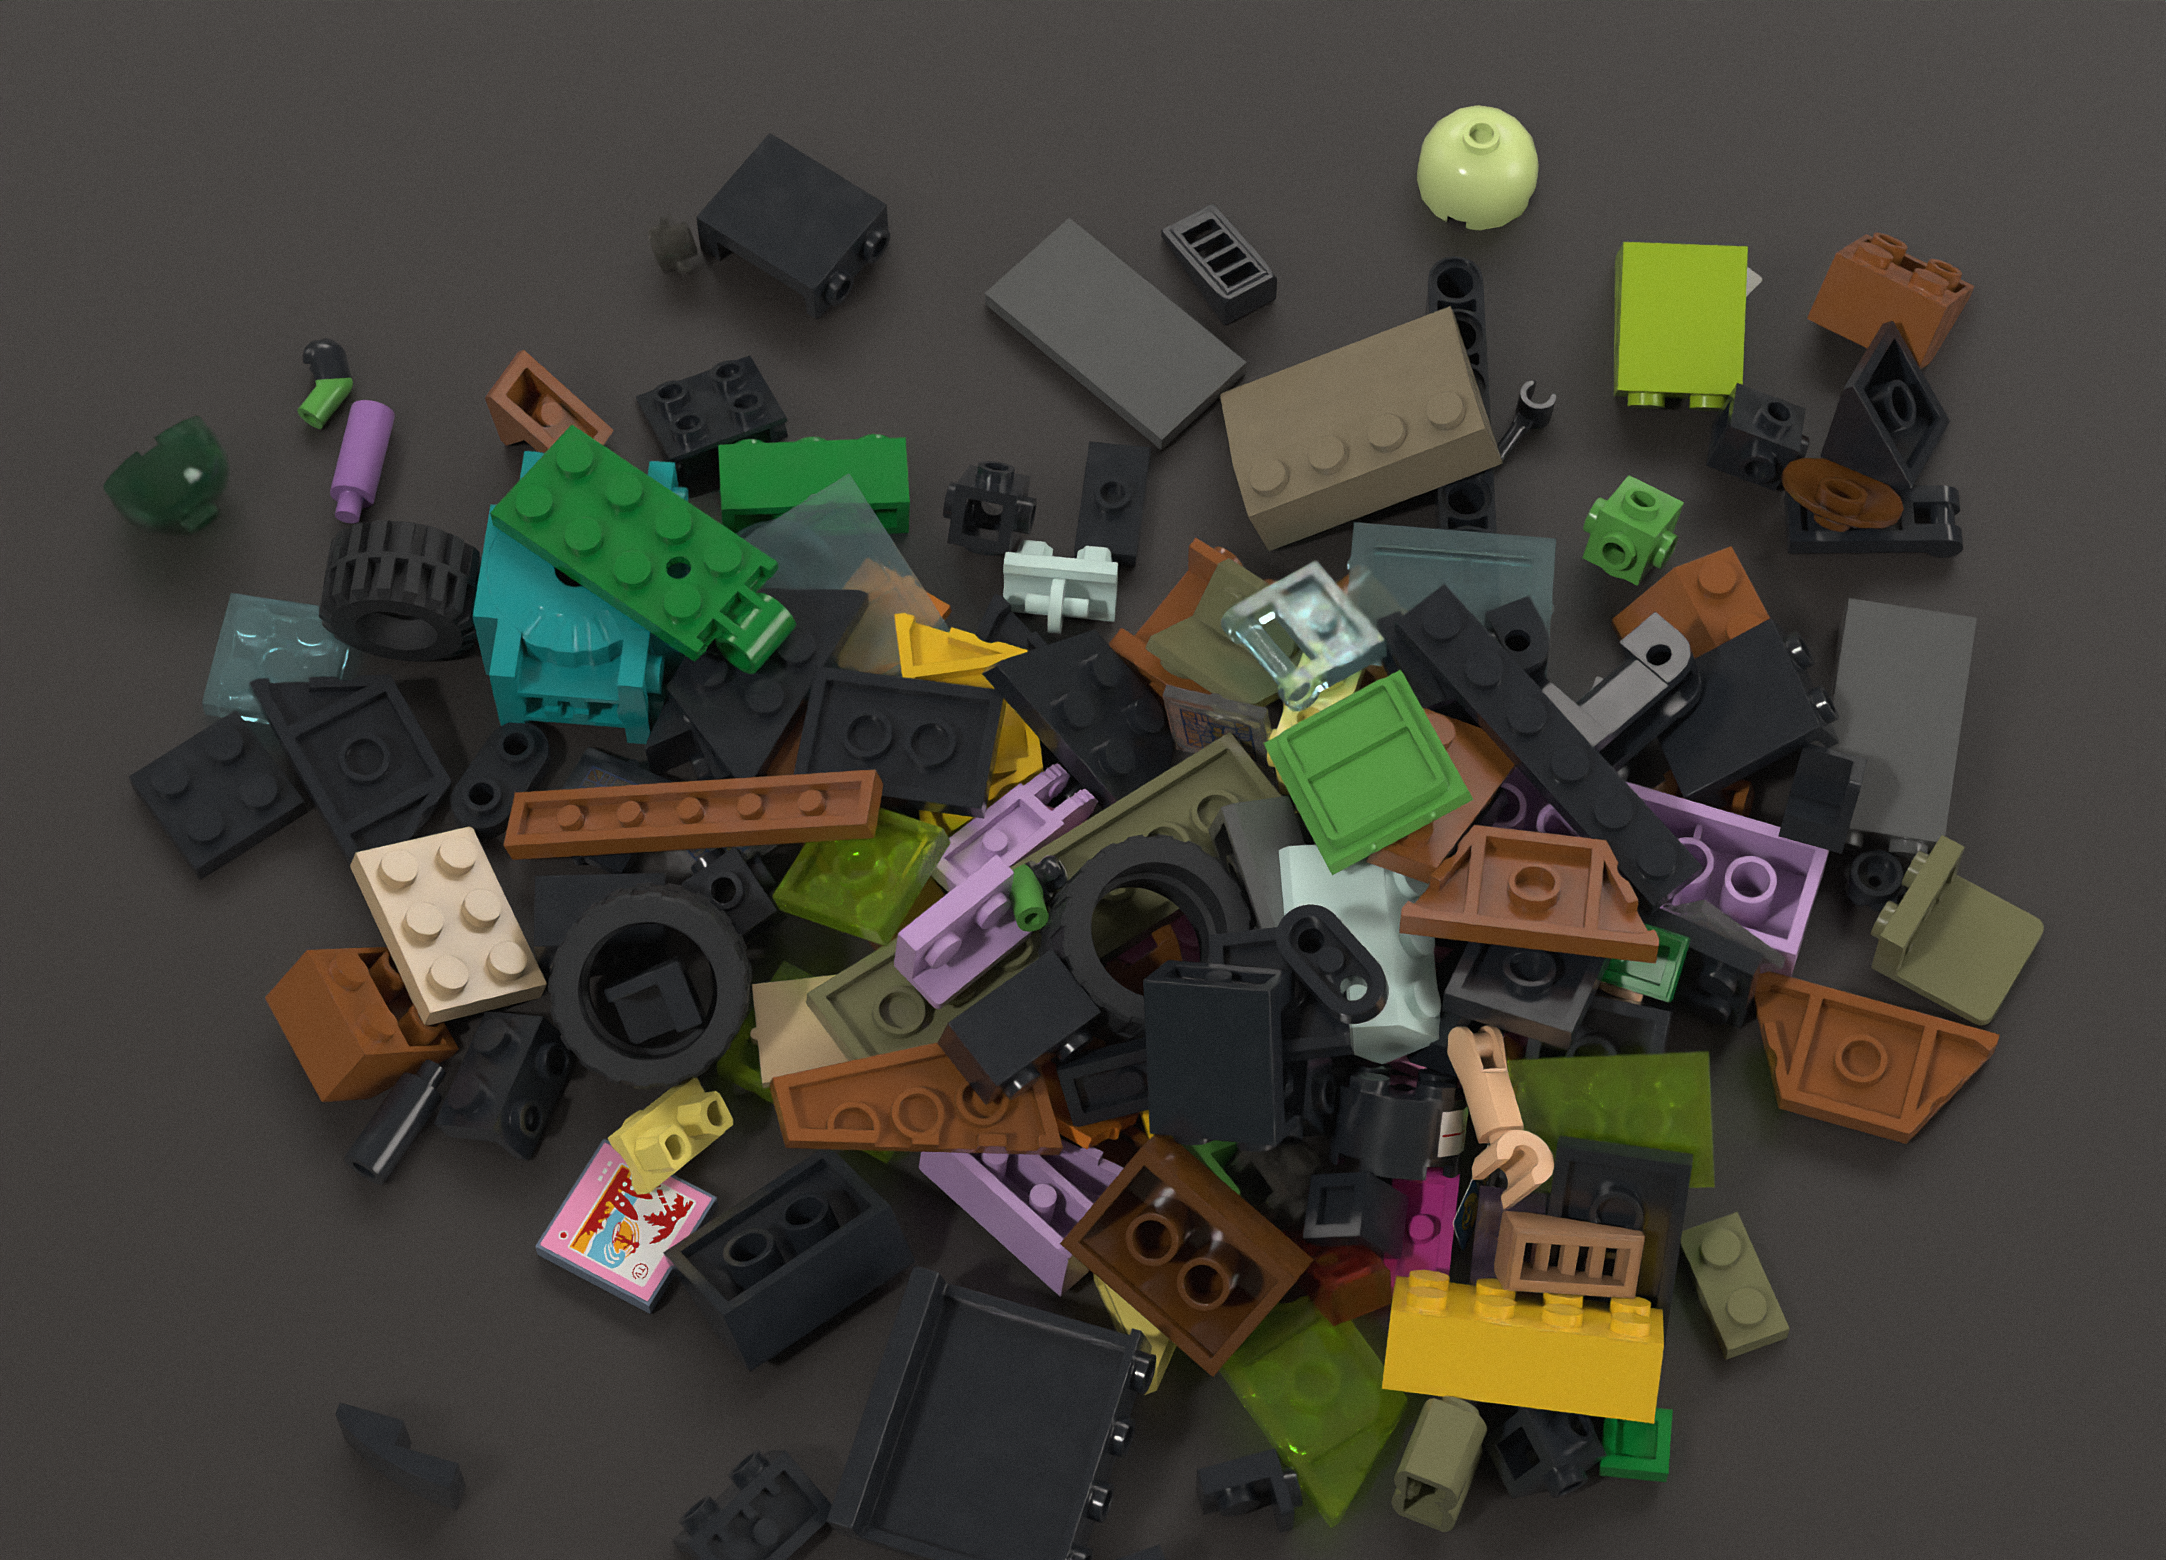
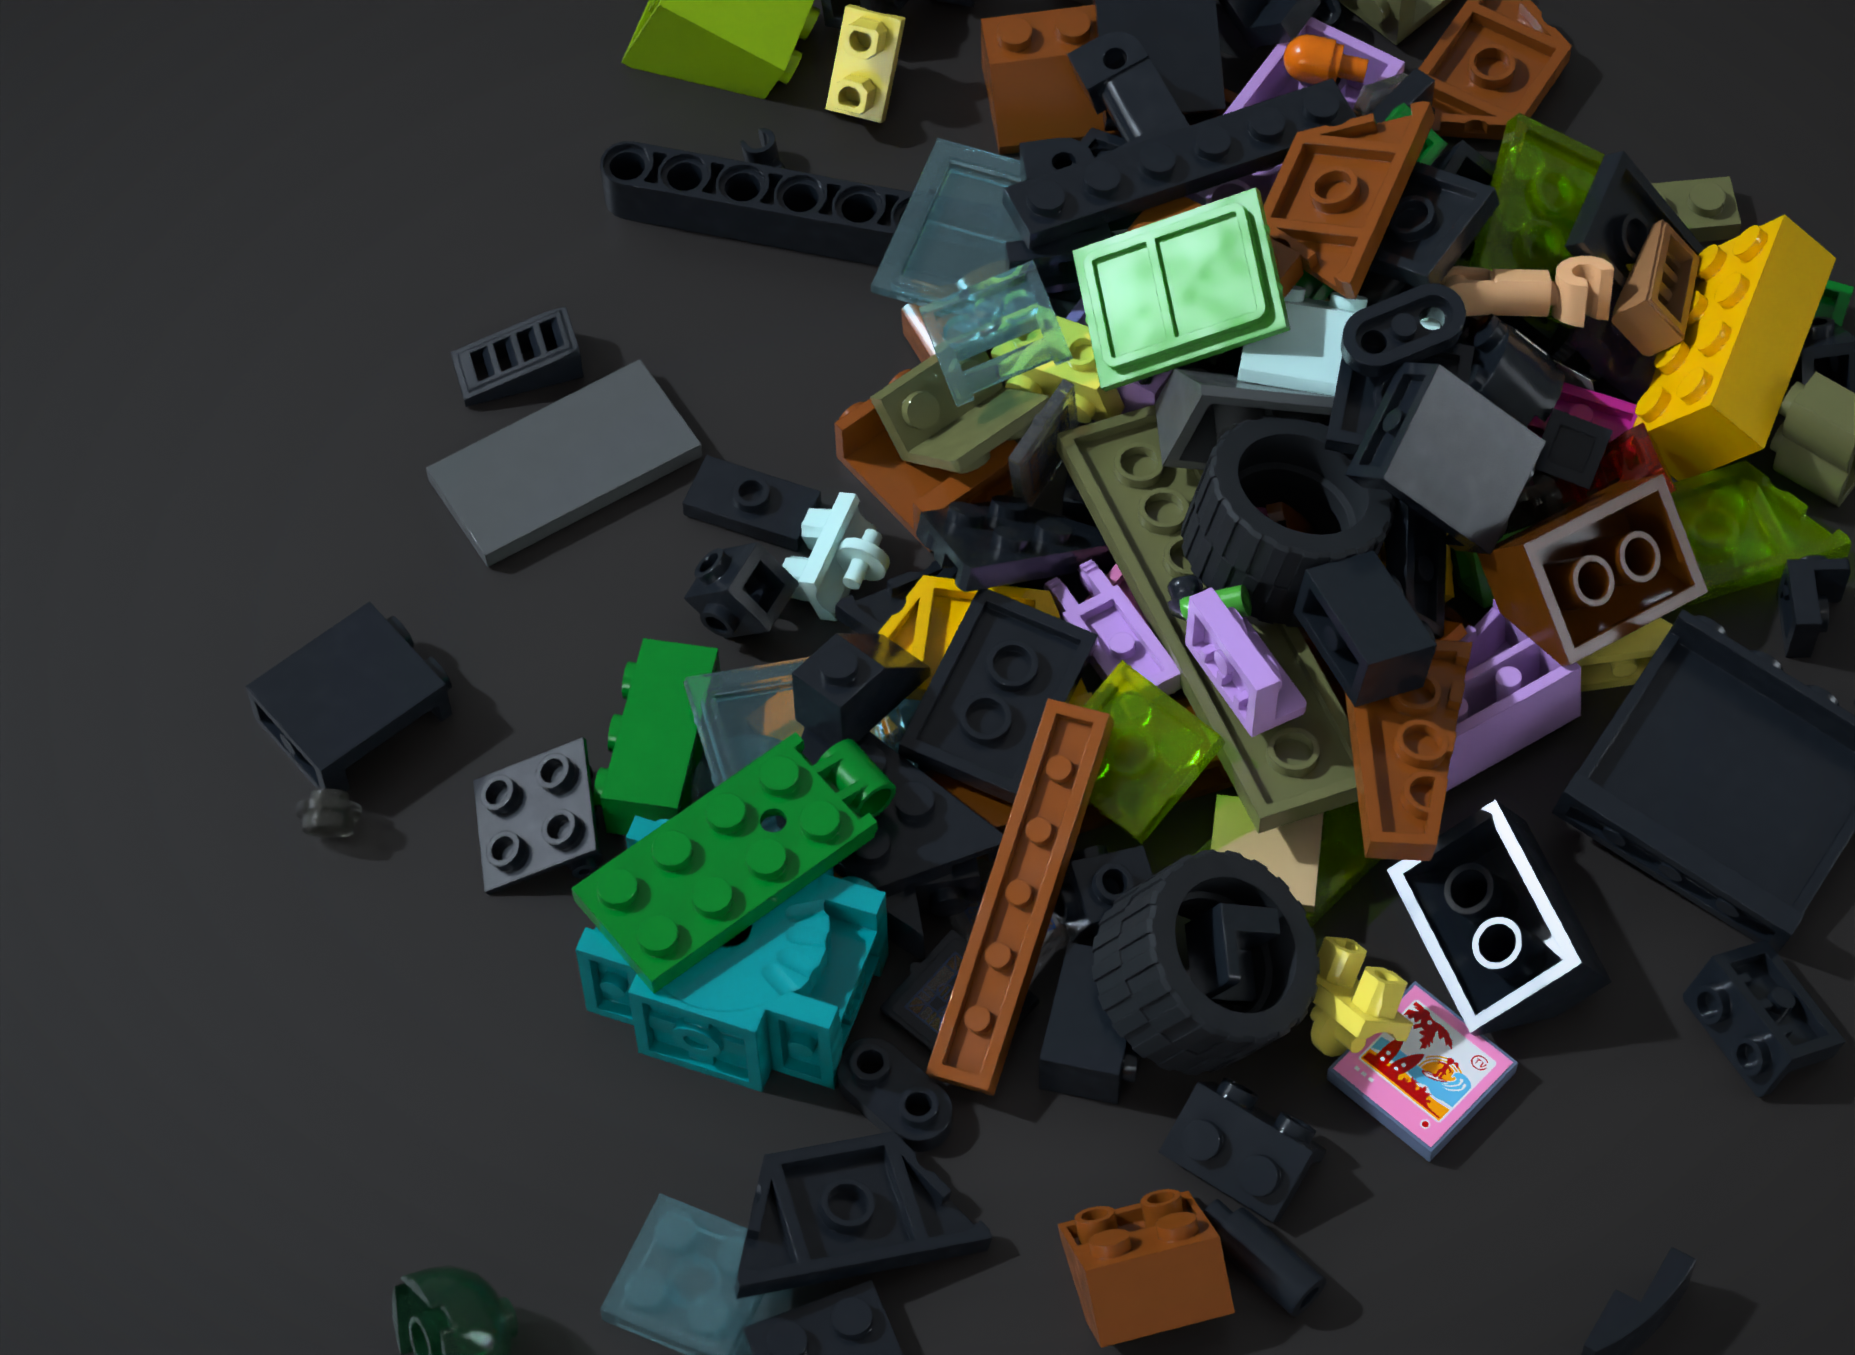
camera: 75 degrees left, 5 degrees down
arm [297,338,353,429] -> none
black tyre [319,520,482,662] -> none
medium lavender cylinder [330,400,395,523] -> none
tan plate [350,826,547,1025] -> none
dark orange slope [485,350,614,453] -> none
dark tan slope [1220,306,1503,551] -> none
yellowish green cylinder [1417,105,1539,230] -> none
bright green brick [1582,475,1684,586] -> none
none -> black slope [792,633,931,746]
none -> light yellow hips [825,4,906,123]
none -> orange cylinder [1283,34,1369,85]

